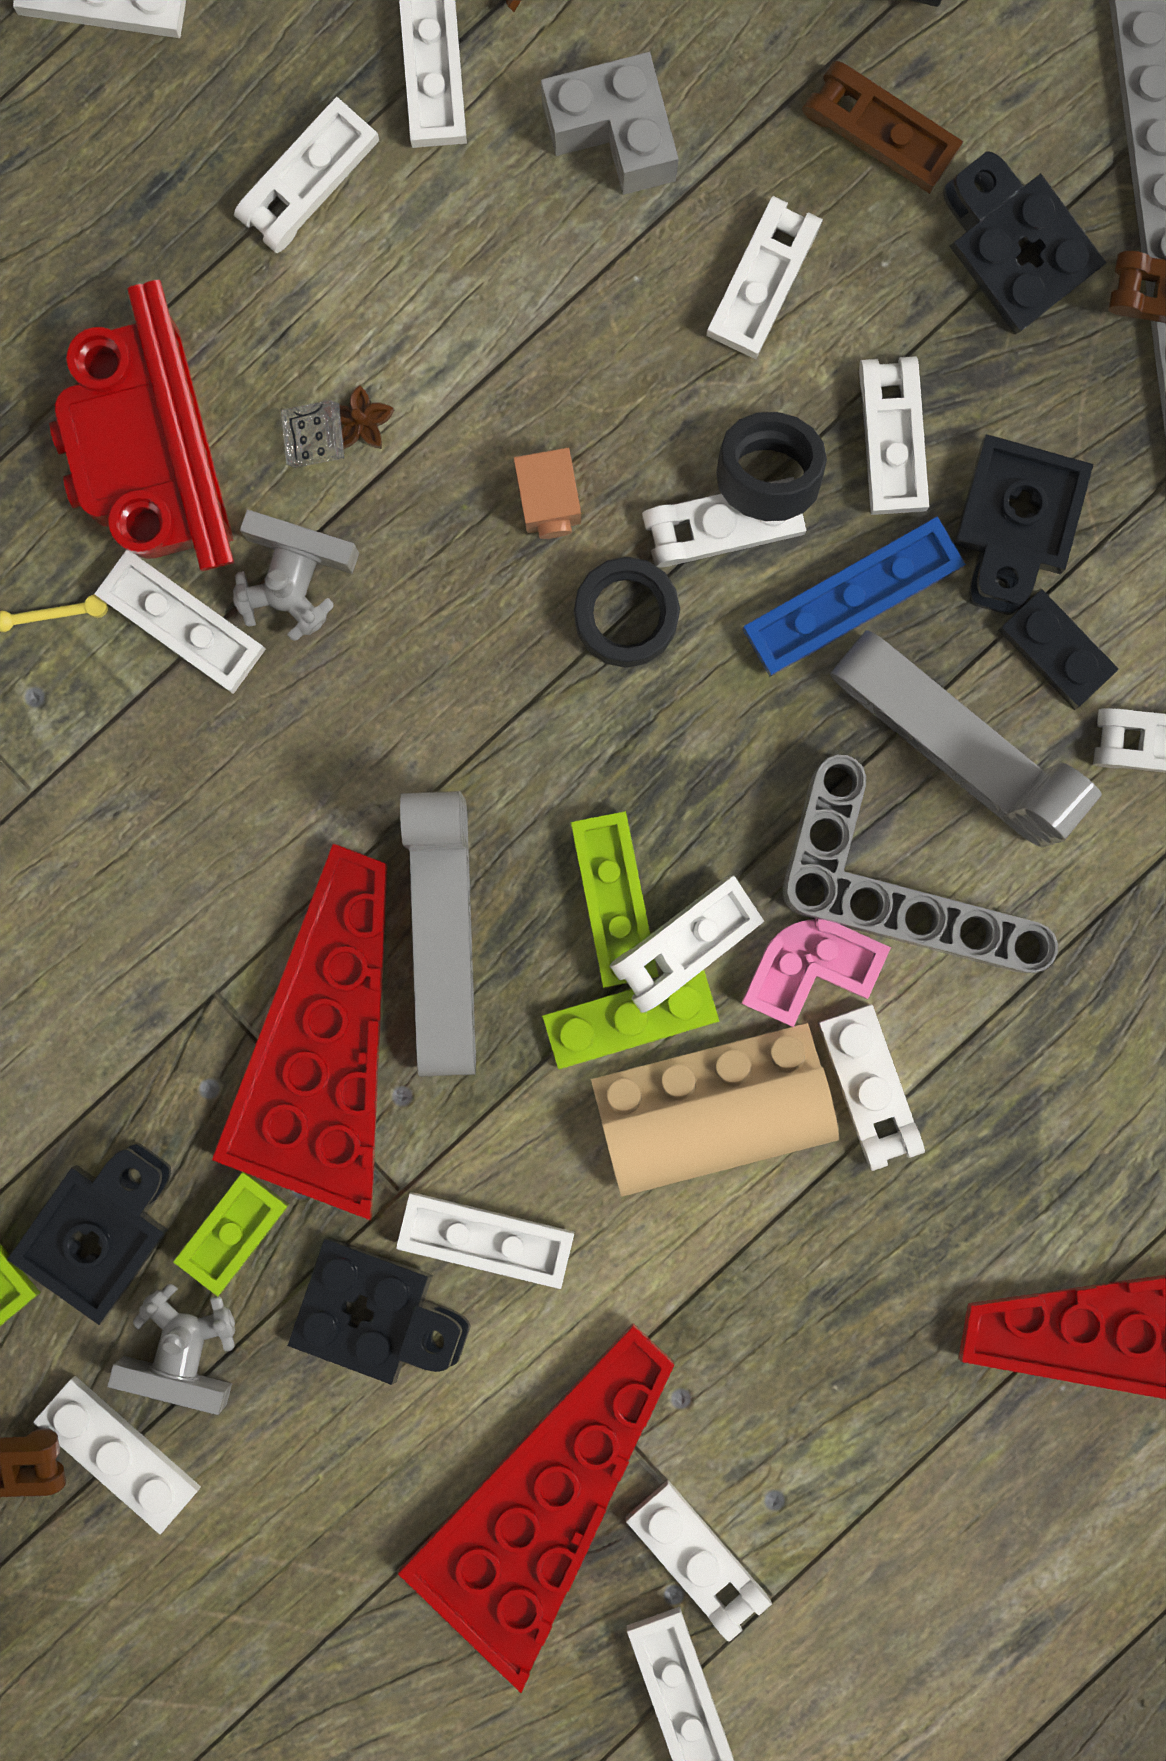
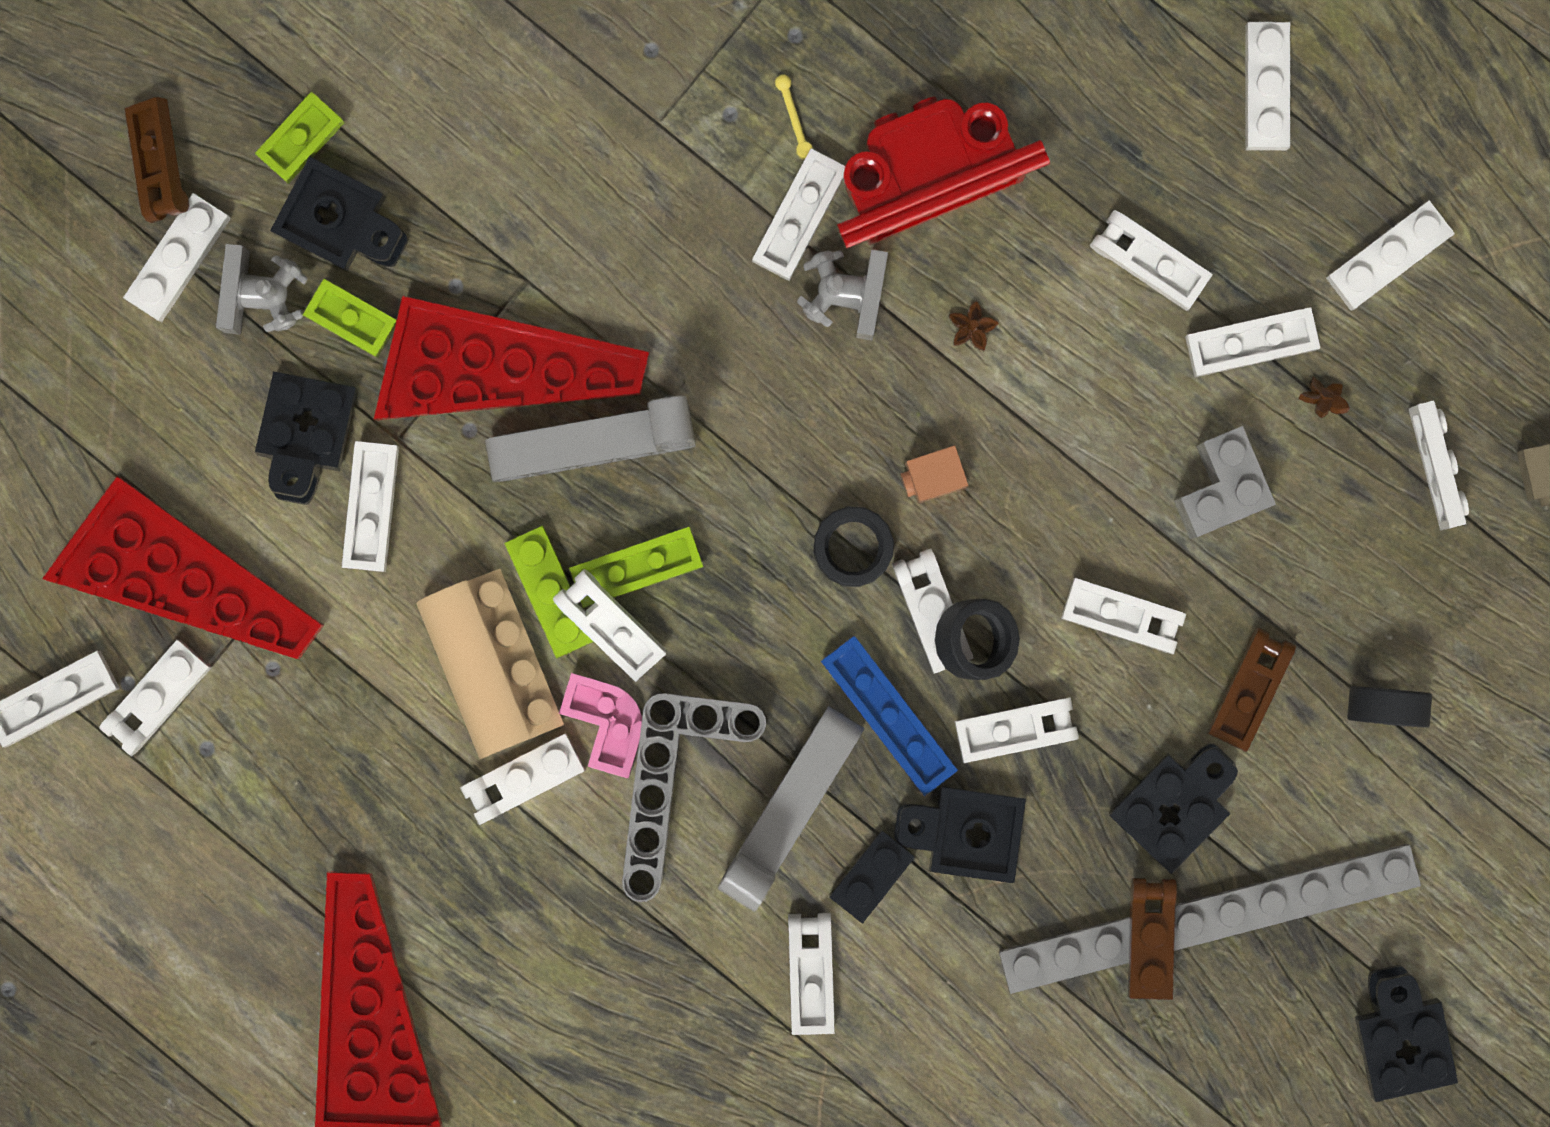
camera: 85 degrees right, 0 degrees up
clear tile [281,400,344,468] -> none

